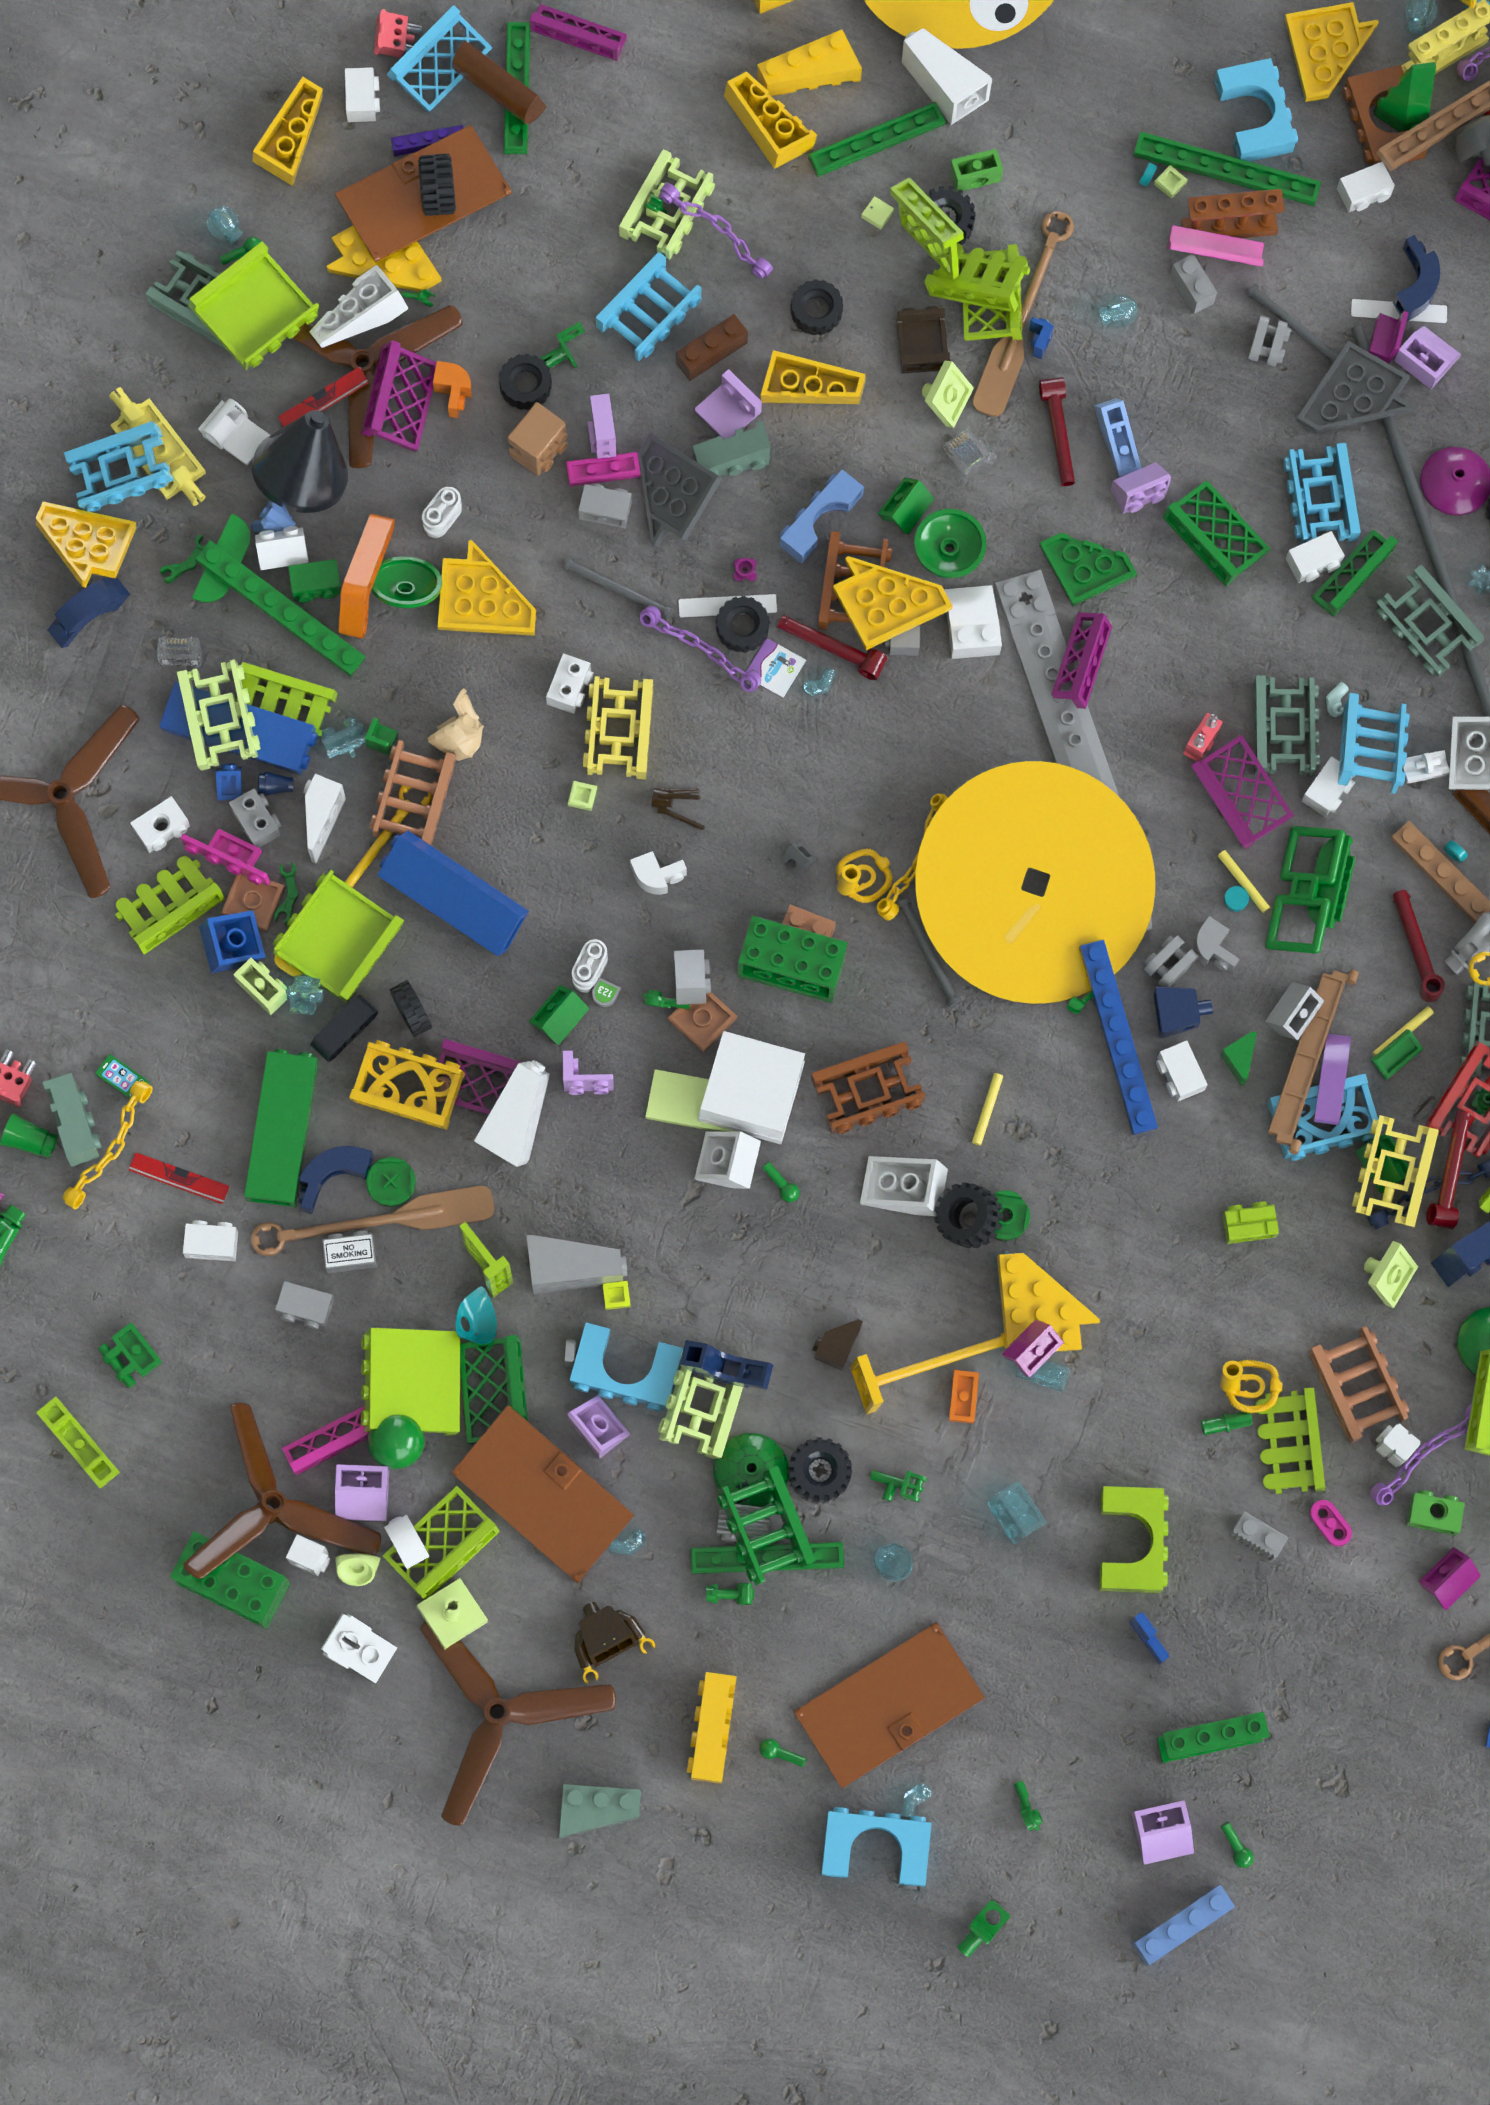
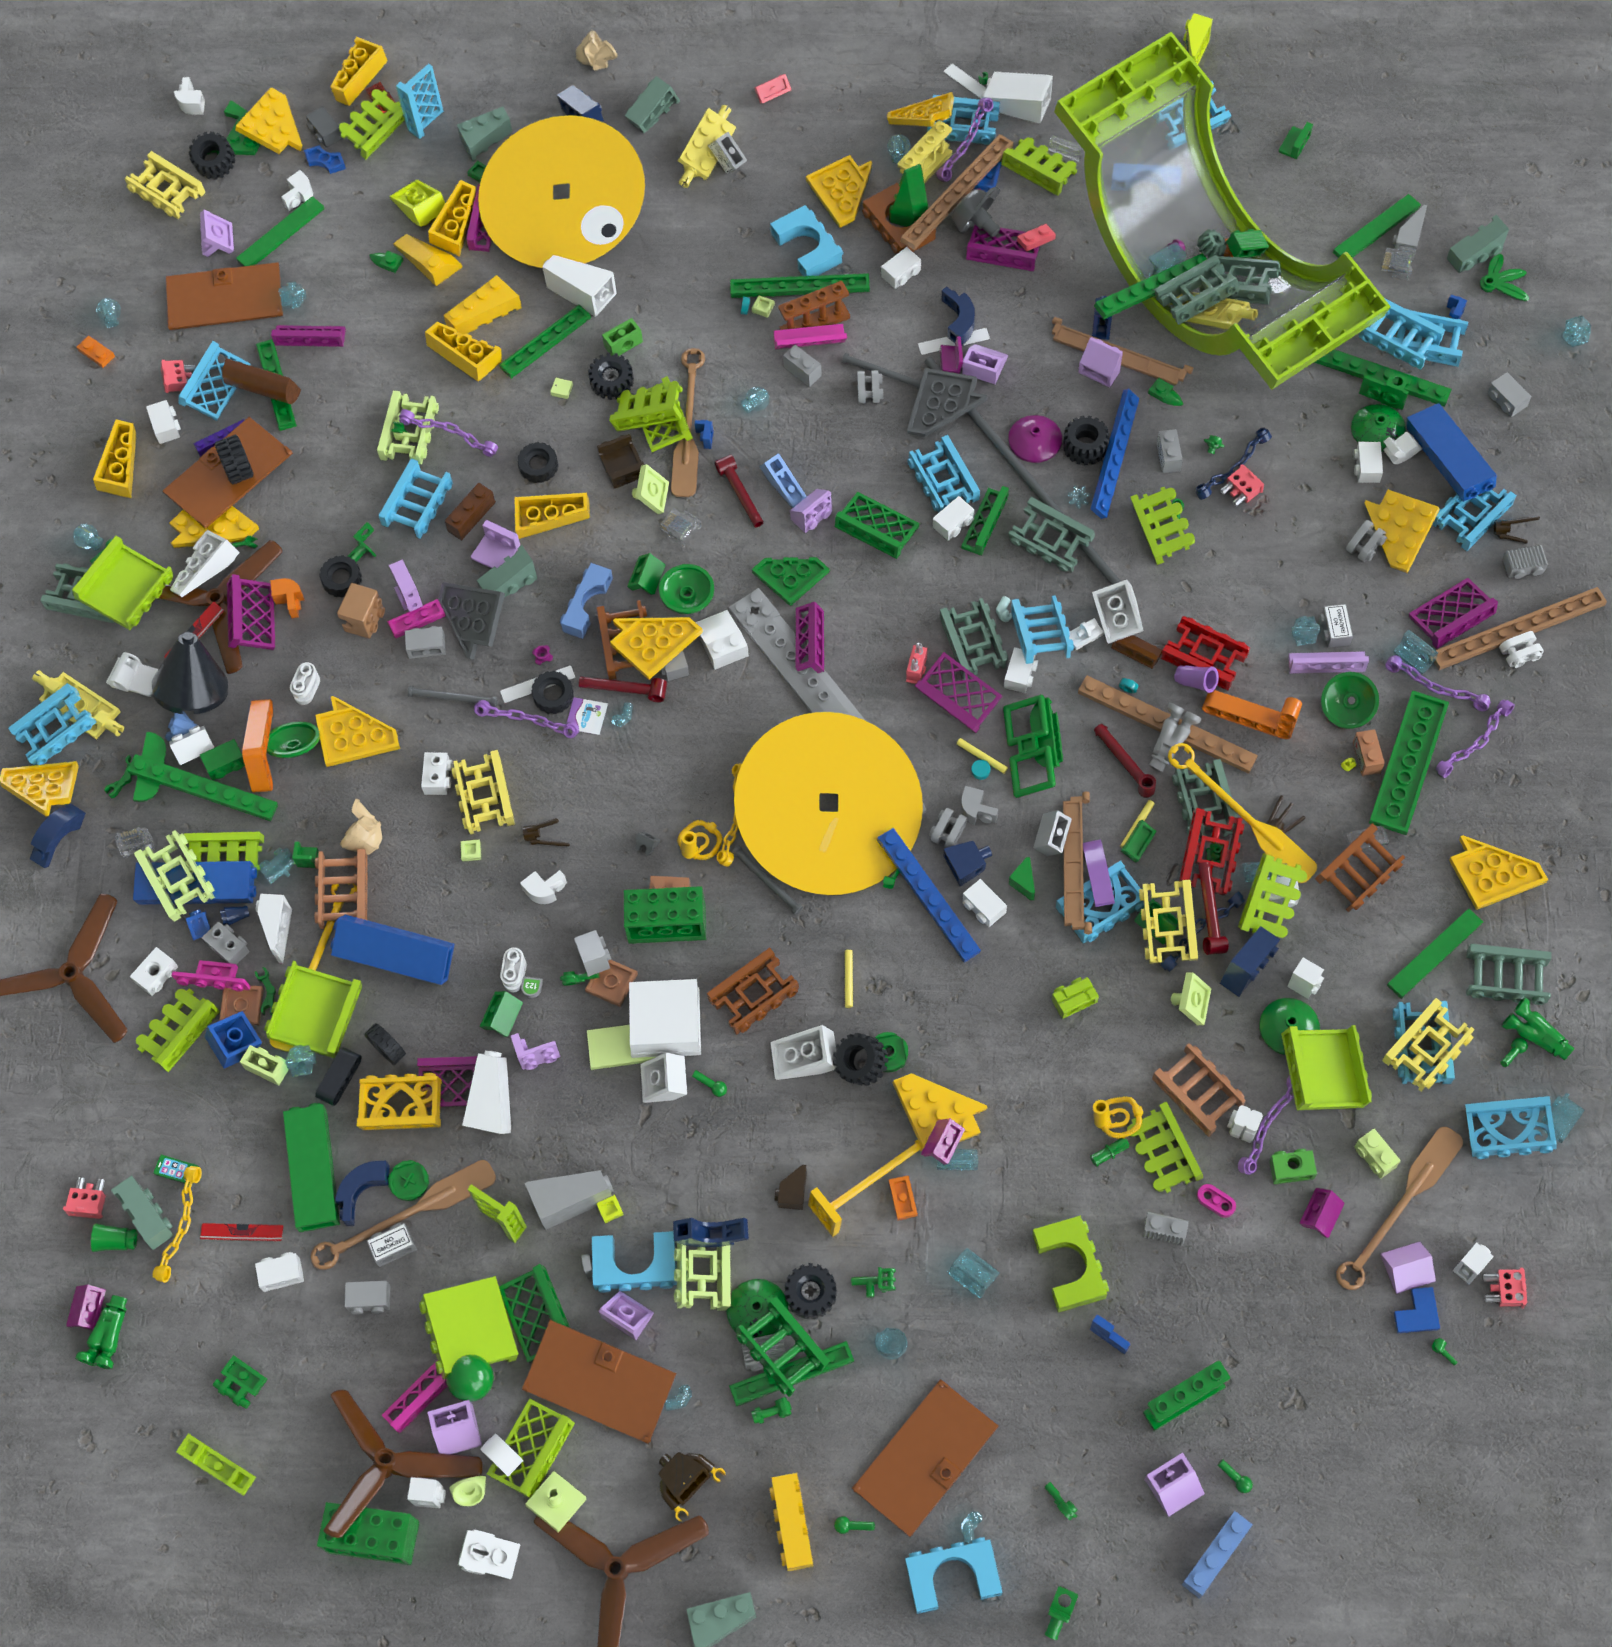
camera: 10 degrees left, 10 degrees down
teal piece [455,1286,497,1344] -> none
lime fence [890,177,964,280] -> none

